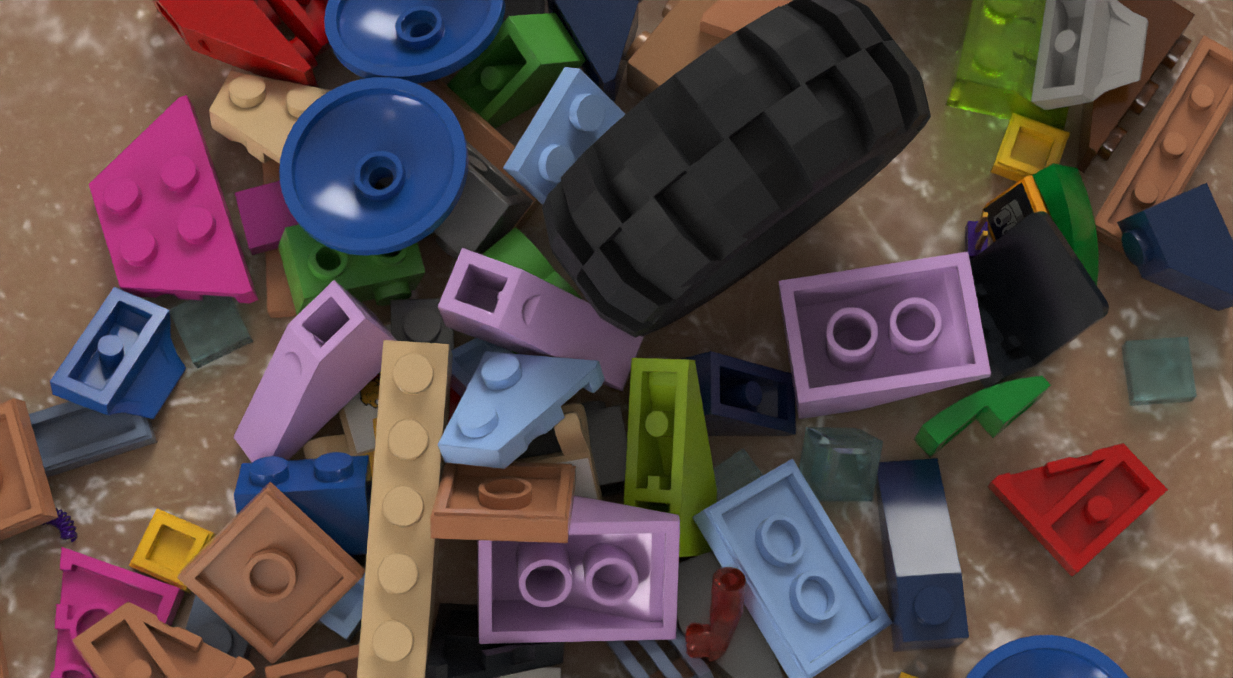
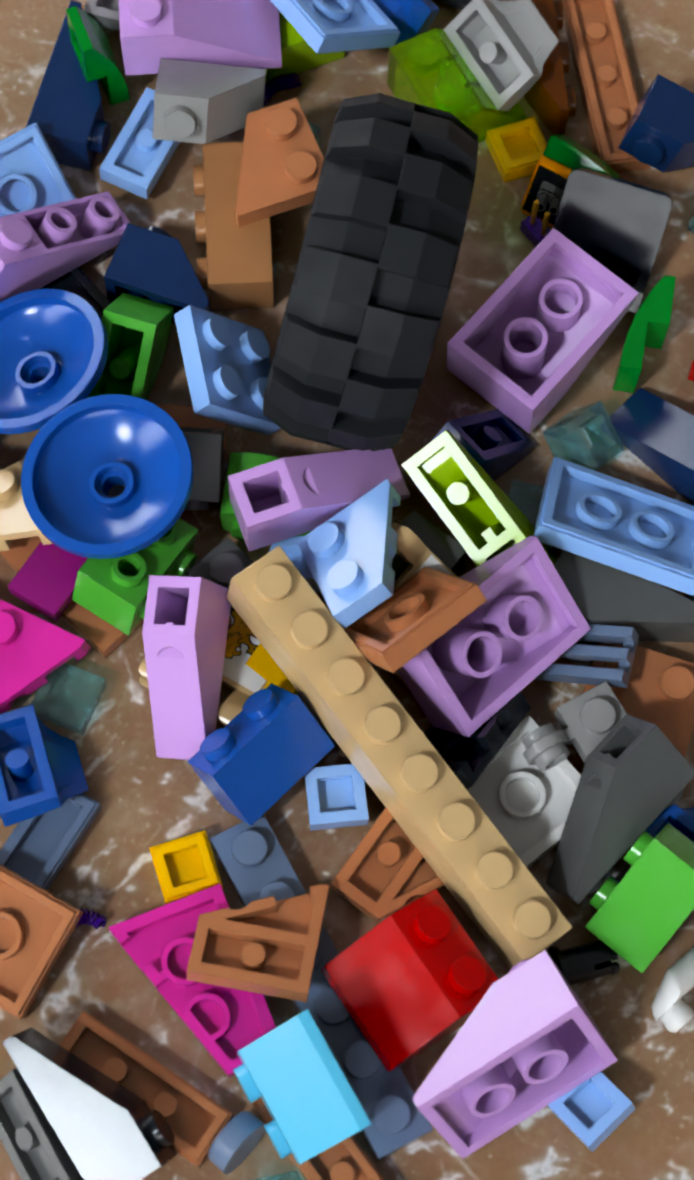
camera: 45 degrees left, 5 degrees down
nougat tile [177,482,365,665] -> none
clear red arm [685,567,746,662] -> none

